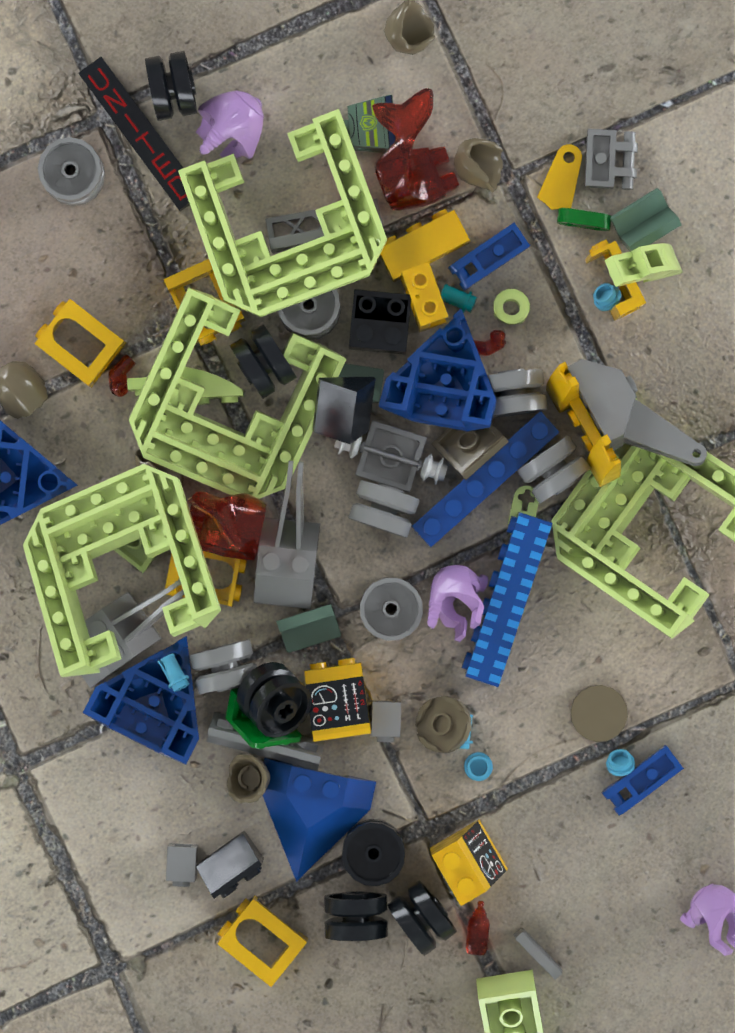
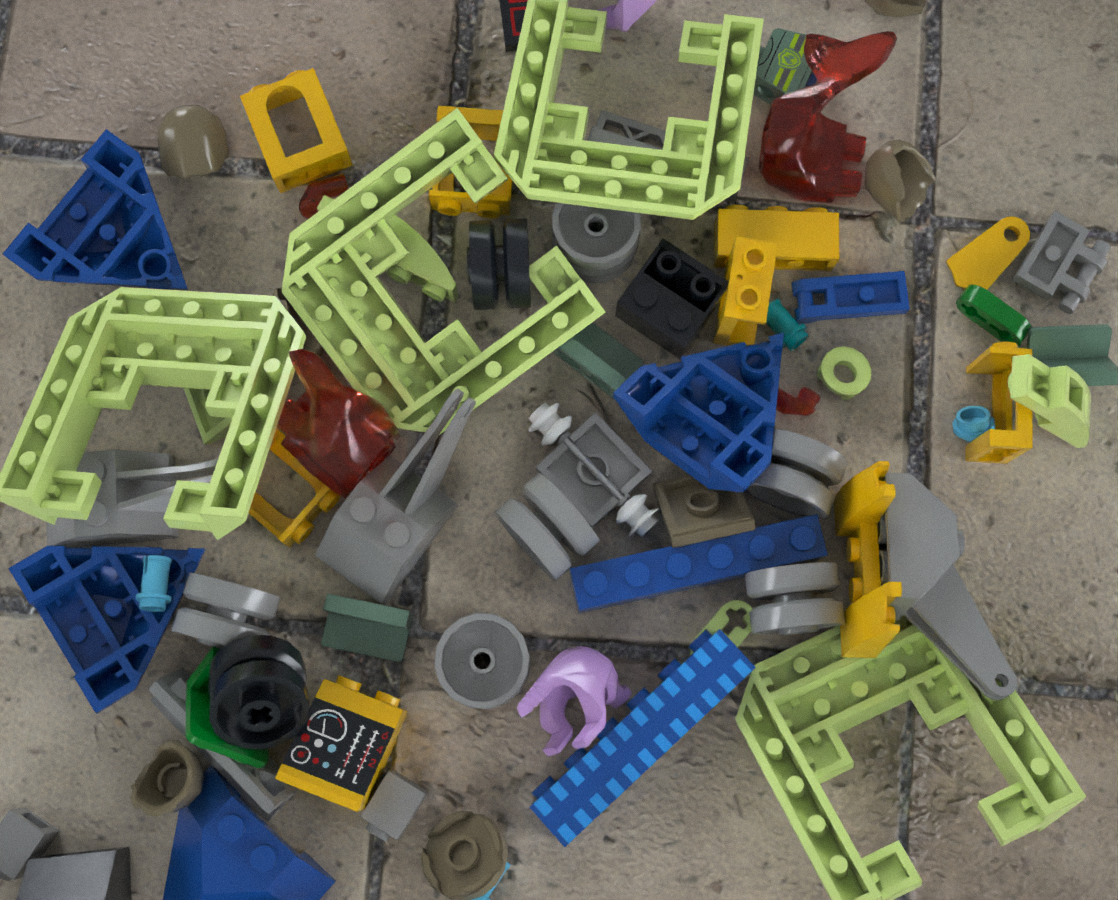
camera: 30 degrees right, 10 degrees down
black slope [313,377,376,444] -> none

